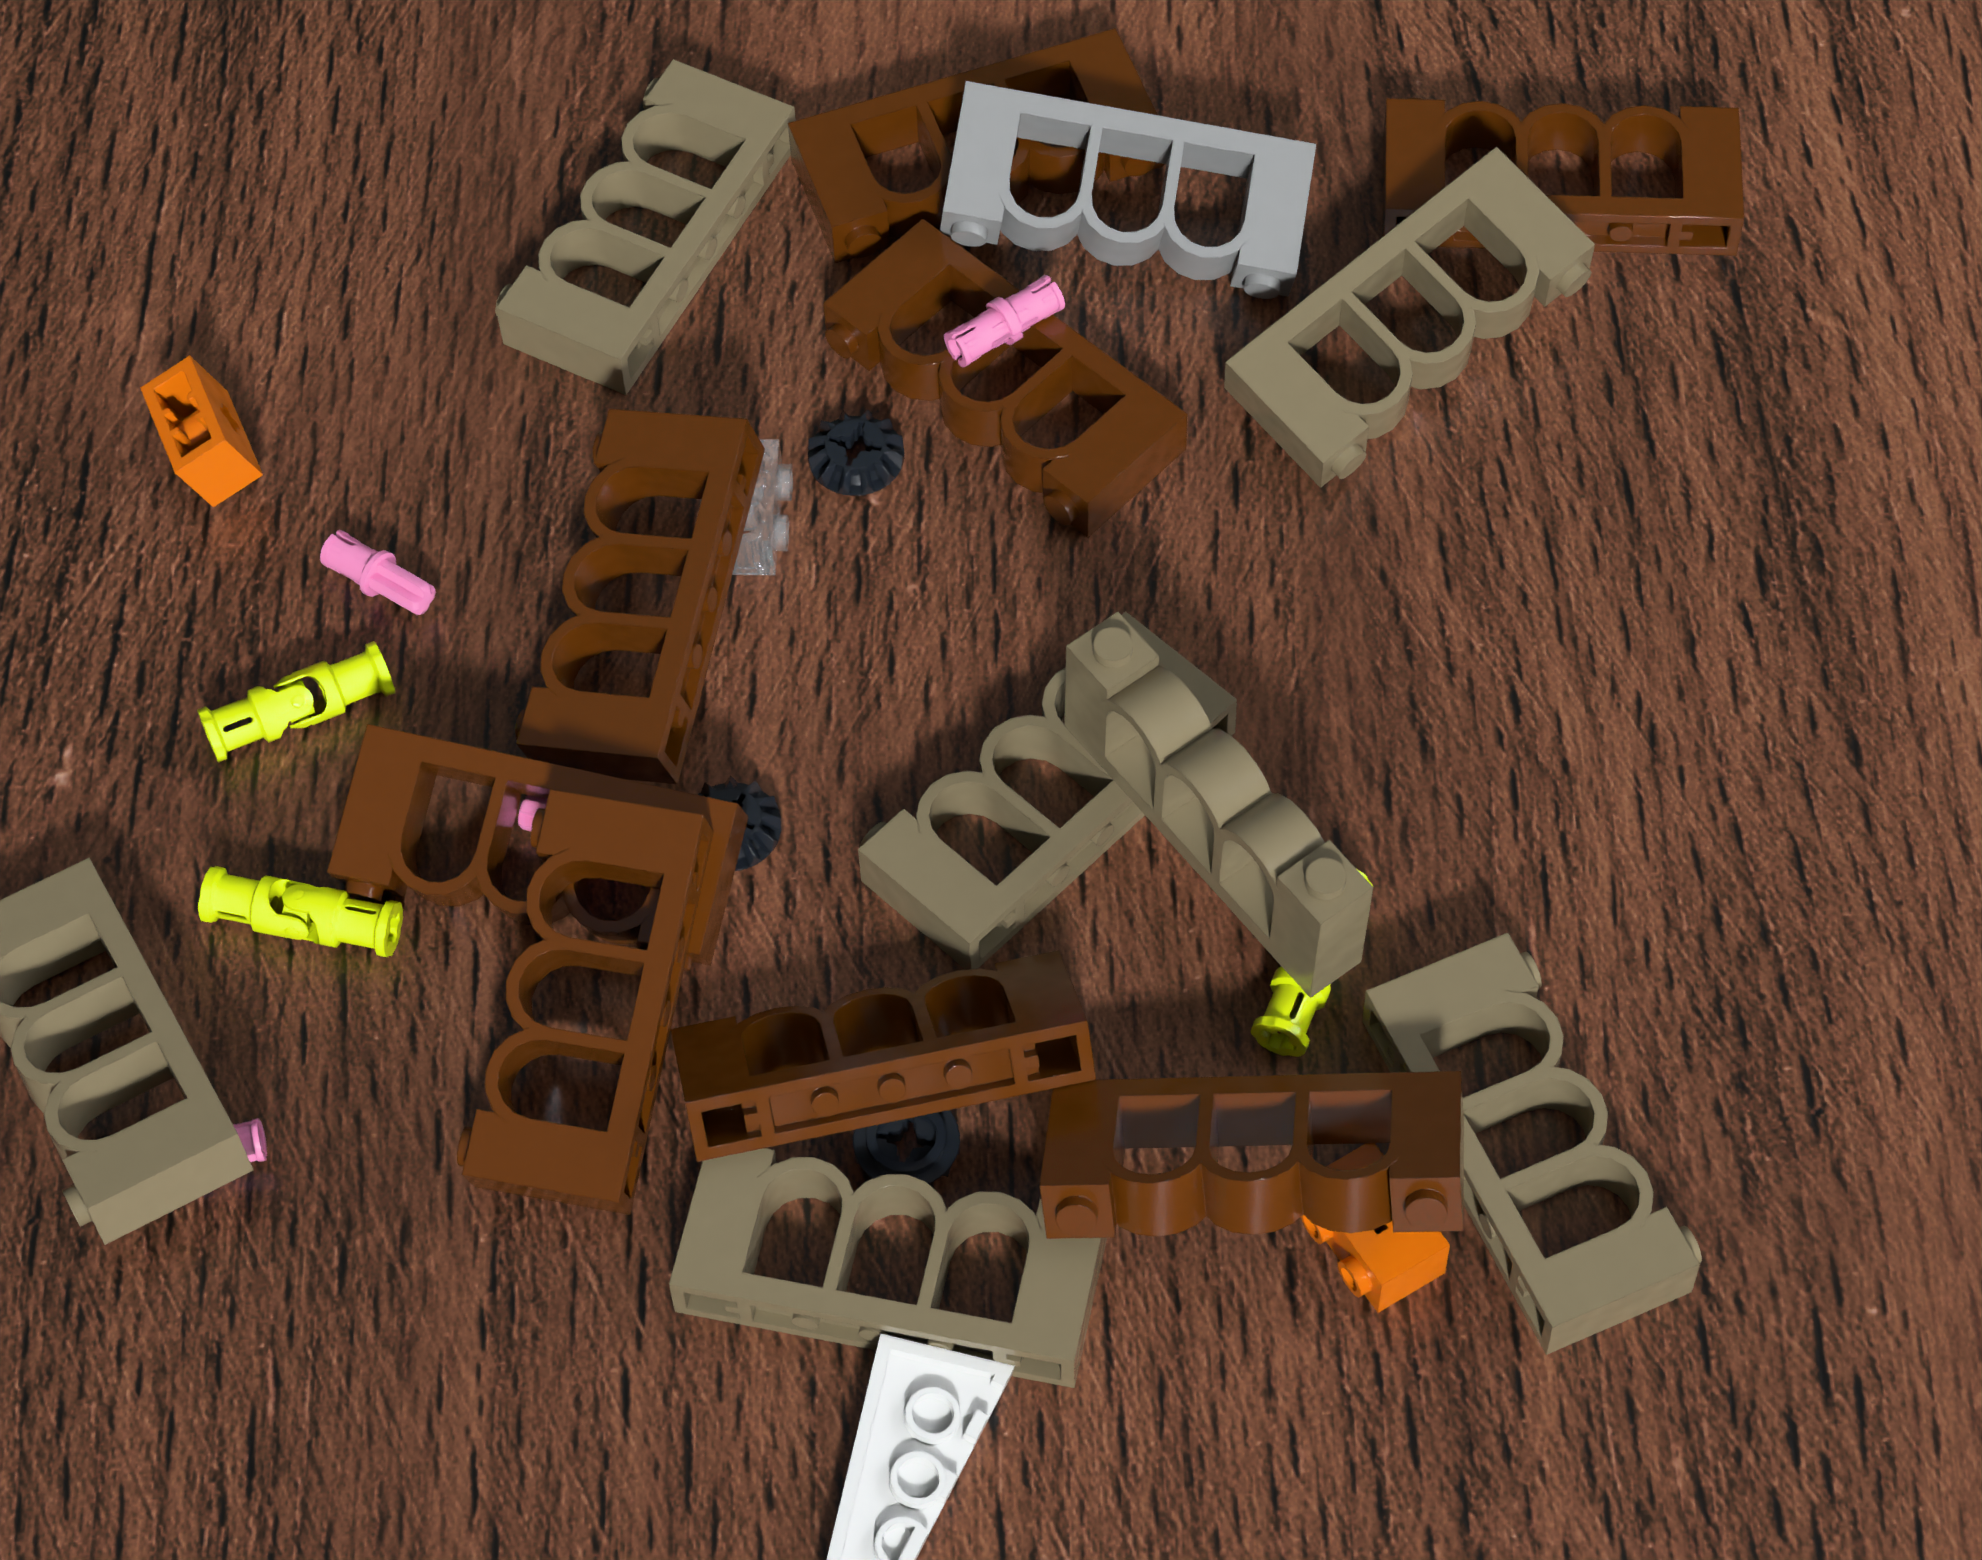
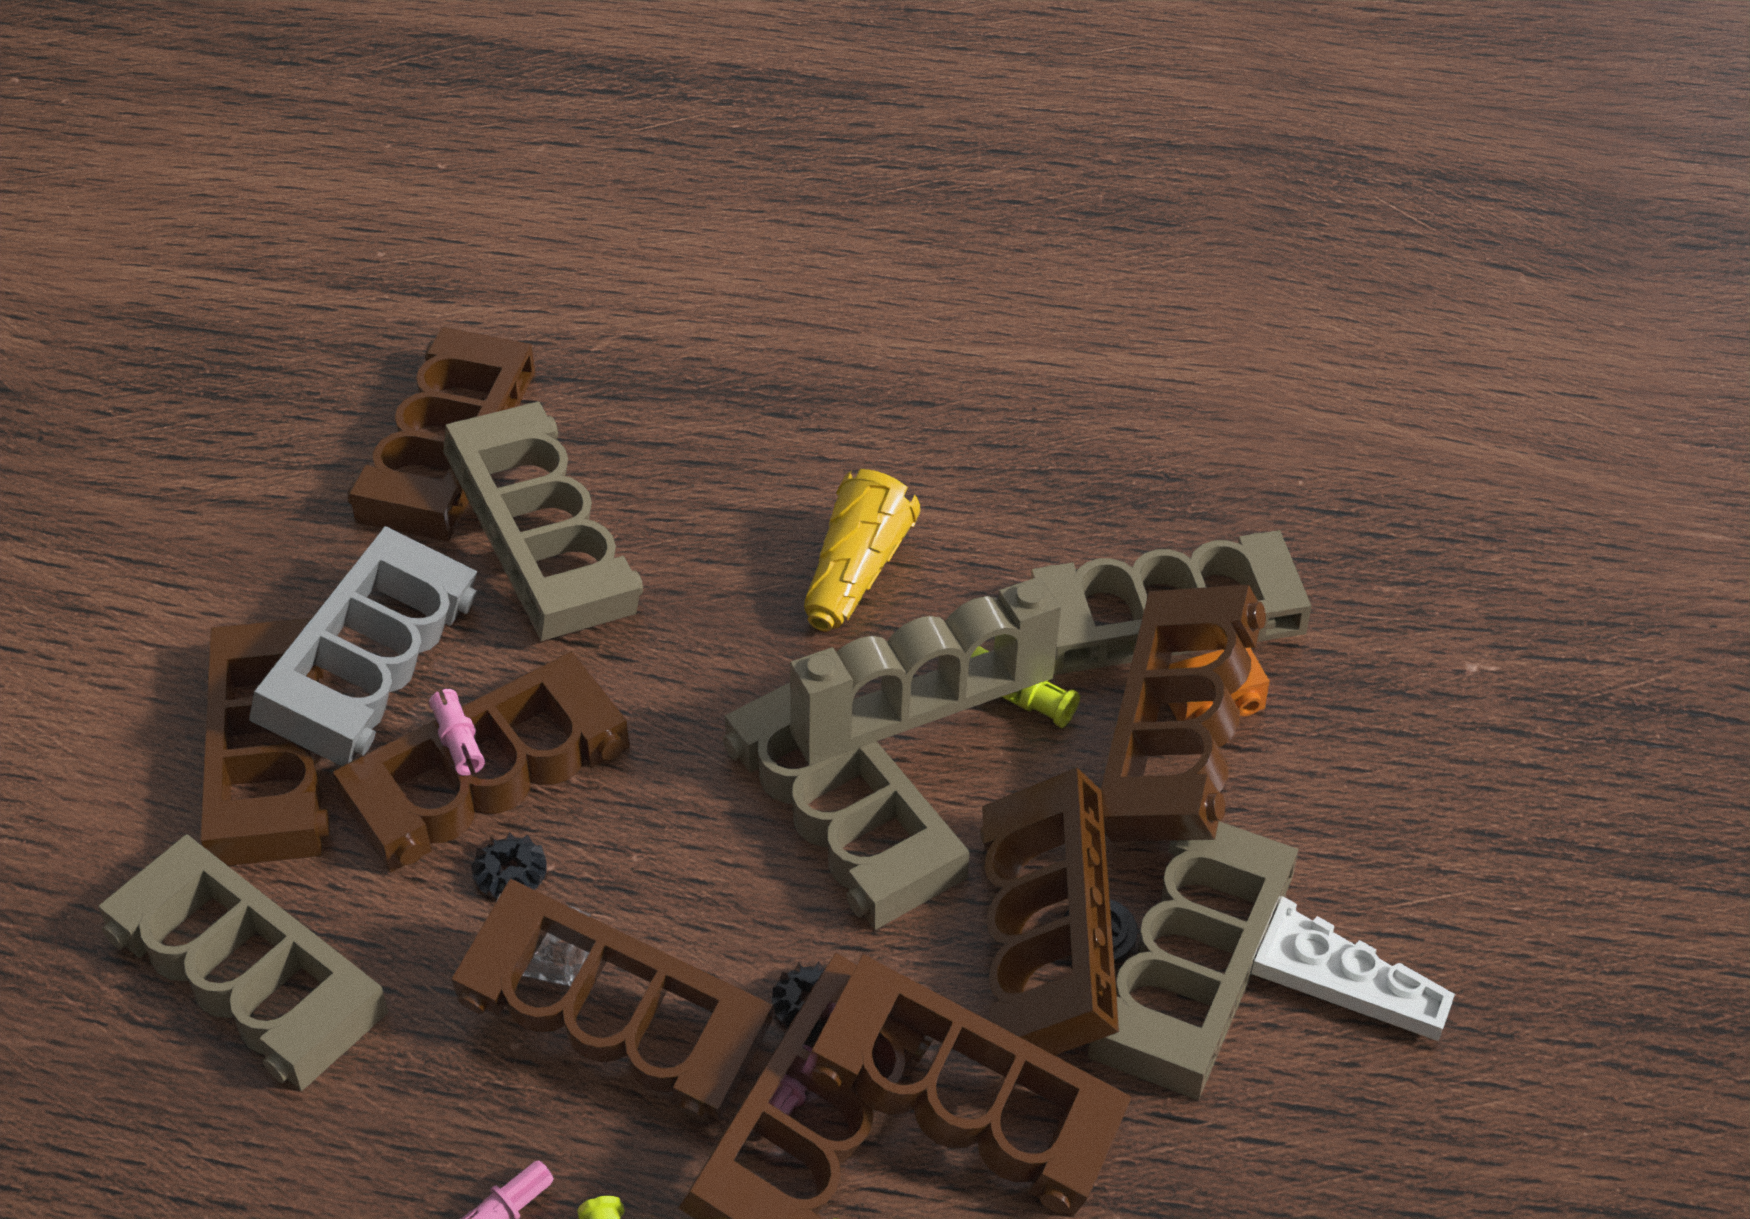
camera: 80 degrees left, 10 degrees down
none -> yellow cone [804,469,920,632]

